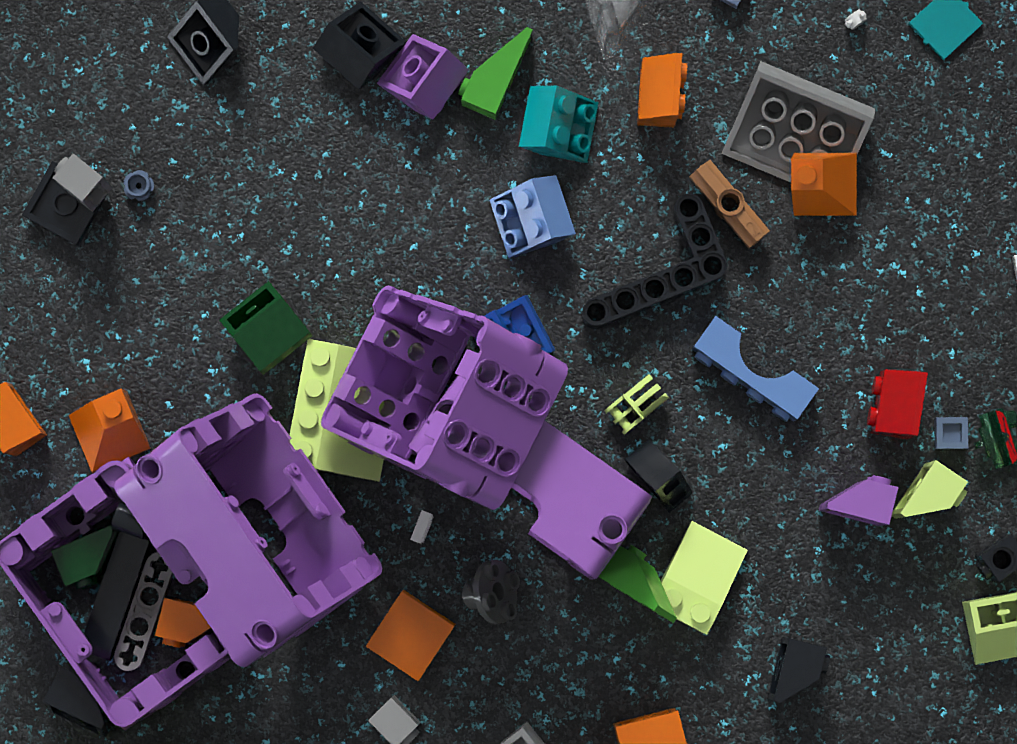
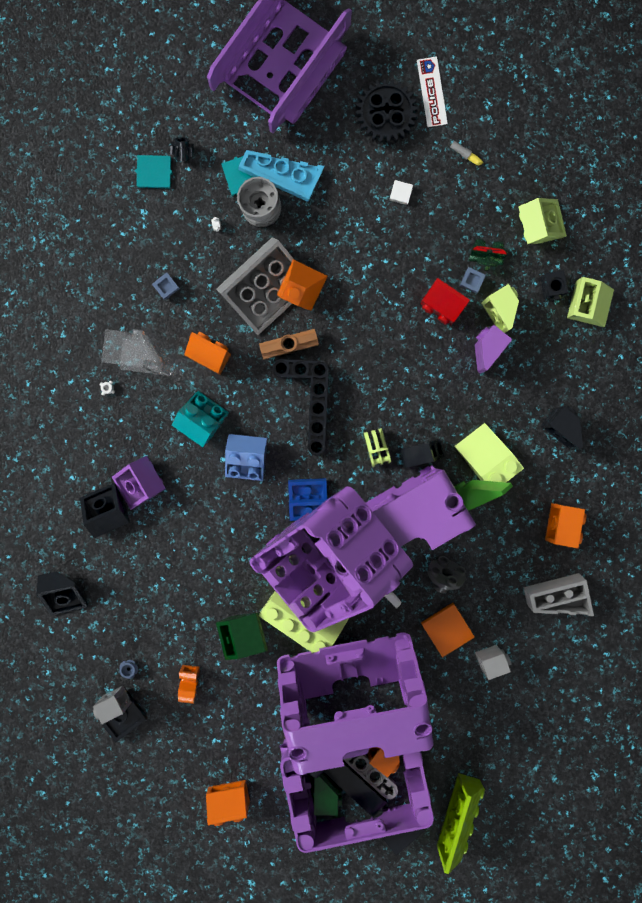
camera: 60 degrees left, 5 degrees up
orange slope [68,388,151,473] -> none
bright green slope [458,27,533,120] -> none
medium blue arch [692,316,819,422] -> none
none -> orange leg [178,665,199,704]
none -> light grey wheel [237,177,281,227]
none -> medium azure wing [238,150,324,202]

